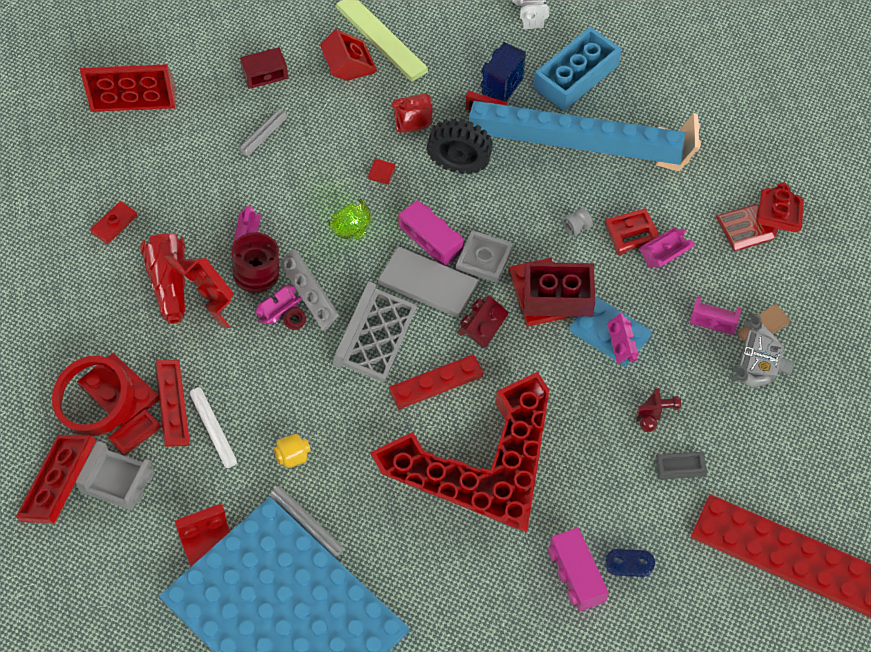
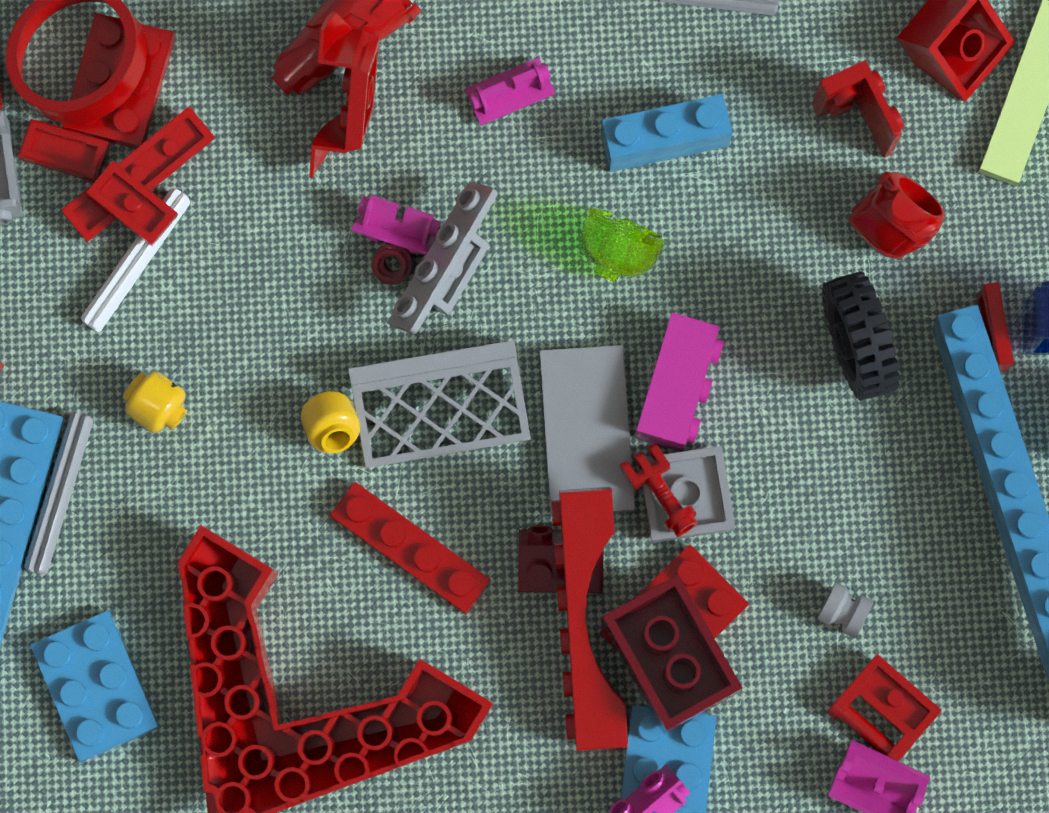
camera: 60 degrees right, 20 degrees up
dark red wheel [231,232,279,293] -> none
red tile [368,159,396,185] -> none
none -> dark azure plate [30,610,160,763]
none -> red plate [86,161,178,247]
none -> yellow head [300,391,360,453]
none -> red arch [551,487,628,751]
none -> dark azure brick [600,94,733,172]
none -> red hinge [619,443,698,537]
none -> red bracket [812,60,904,158]

